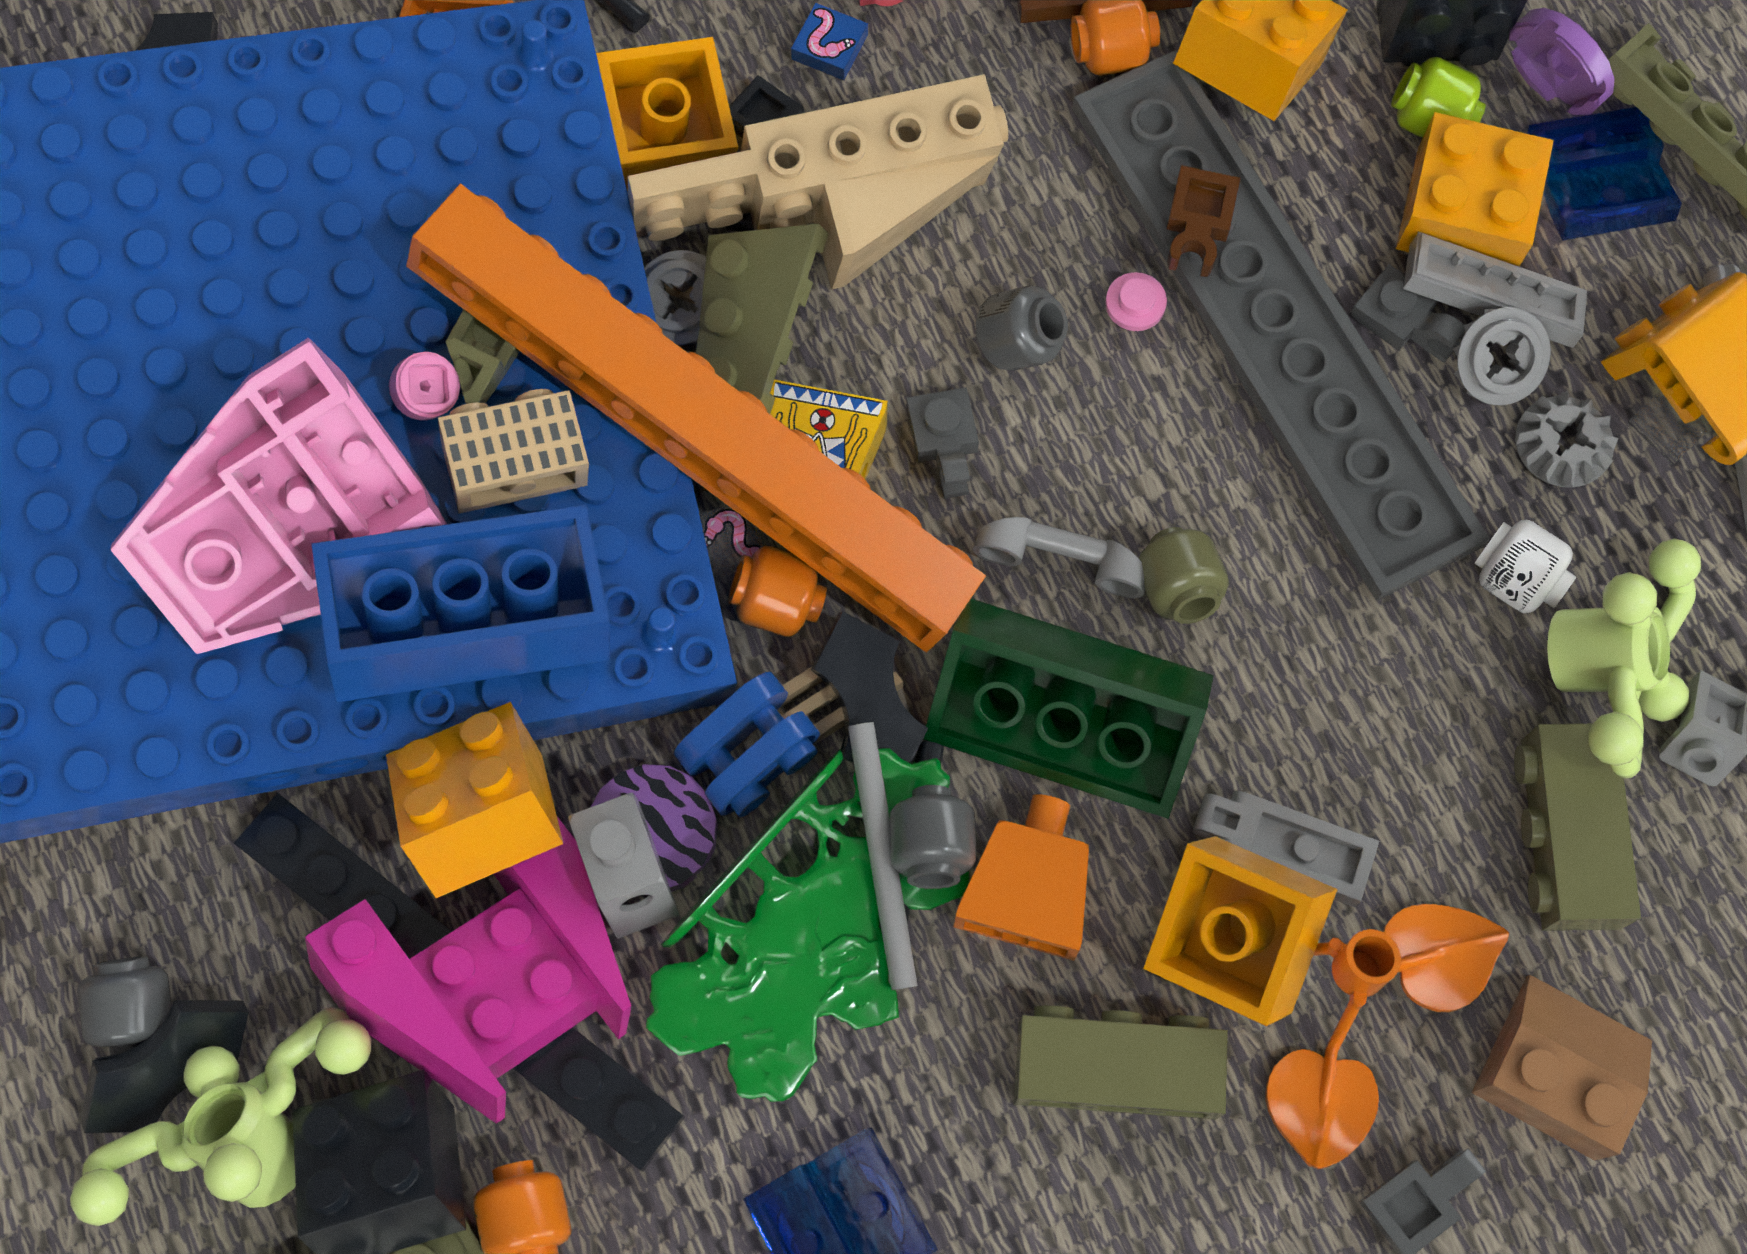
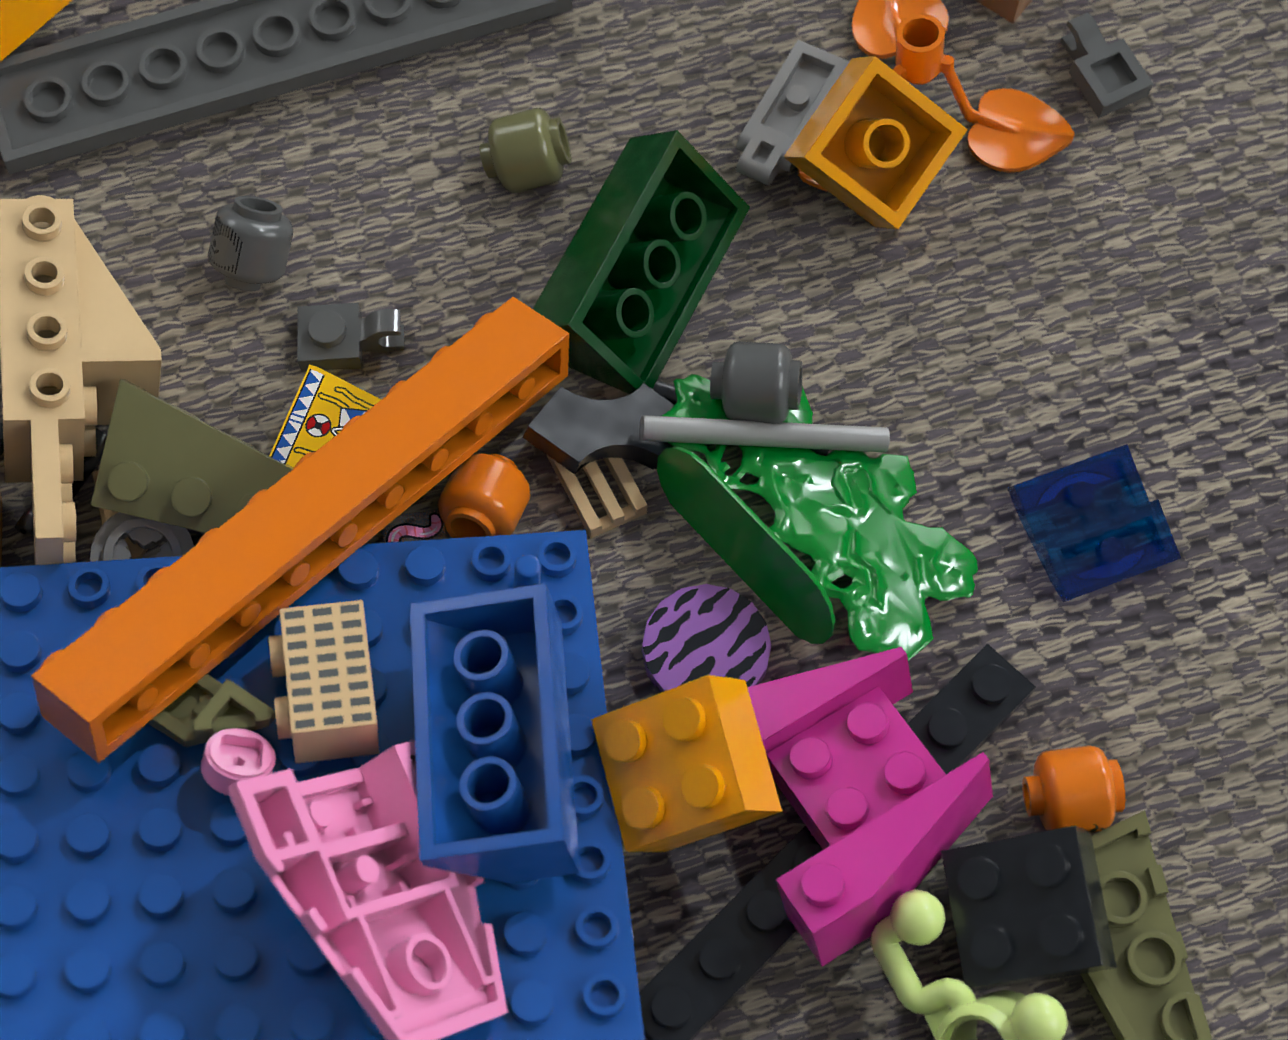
camera: 85 degrees left, 5 degrees down
light grey torso [568,792,680,939] -> none
blue brick [674,672,820,818] -> none
orange torso [953,794,1089,961] -> none
light grey bar [973,517,1145,598] -> none
olive brick [1014,1005,1228,1120] -> none
bright pink plate [1105,272,1167,331] -> none
reddish brown plate [1166,165,1241,277] -> none

